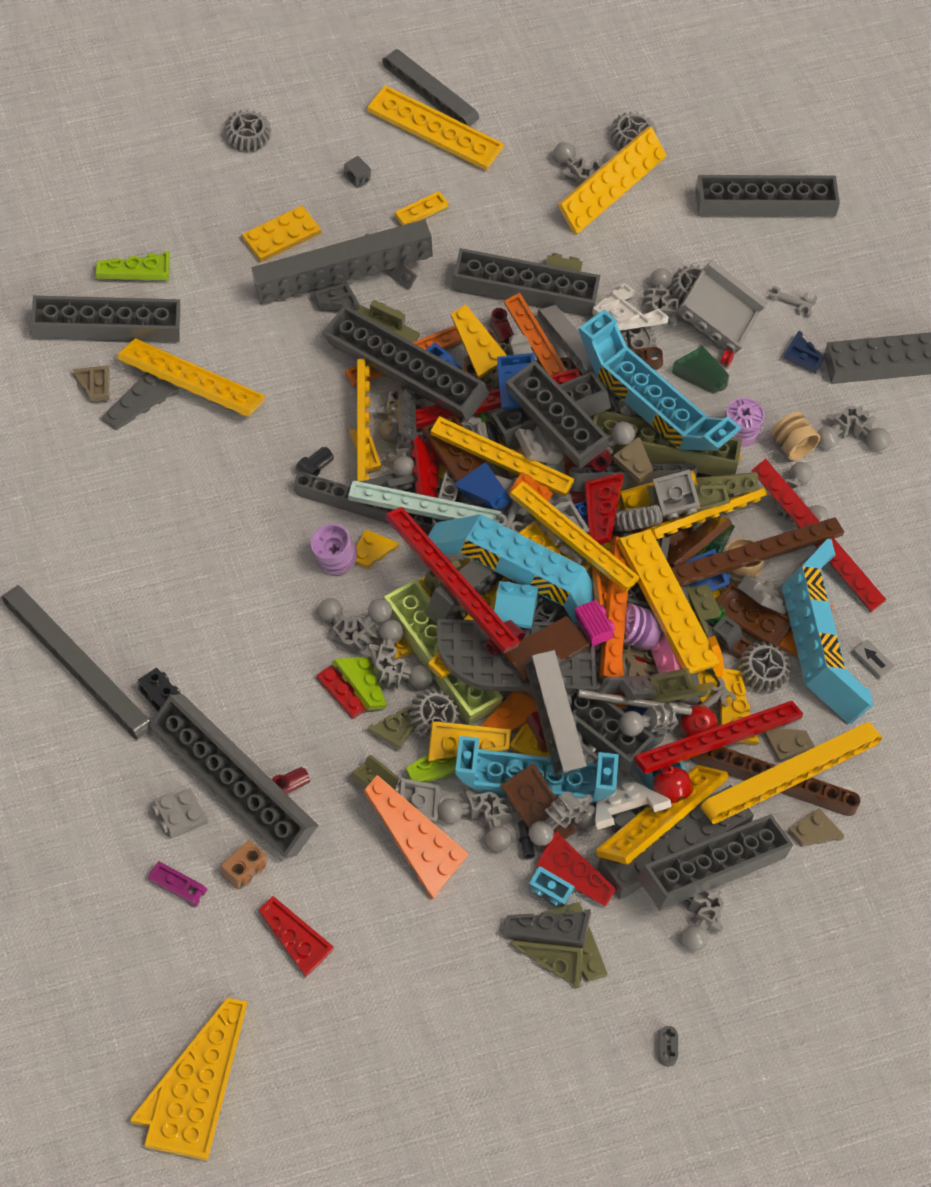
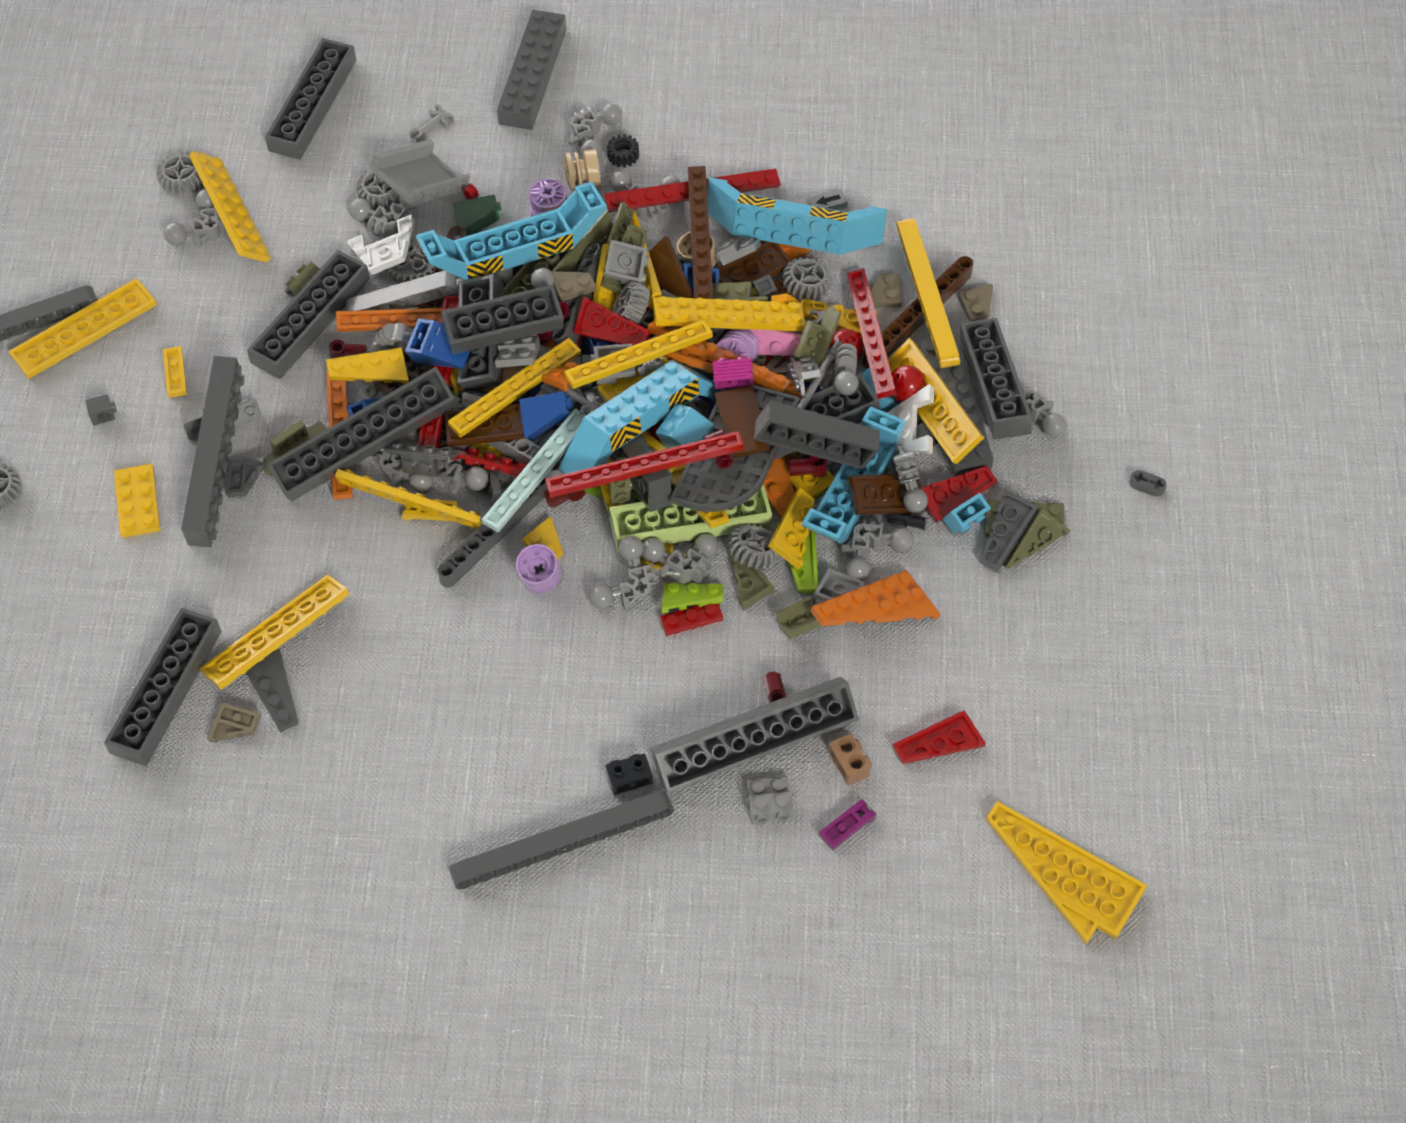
camera: 60 degrees left, 0 degrees up
lime wing [96,250,170,280] -> none
black piece [296,447,334,476] -> none
dark blue wing [783,331,824,374] -> none
none -> black tyre [607,134,639,168]

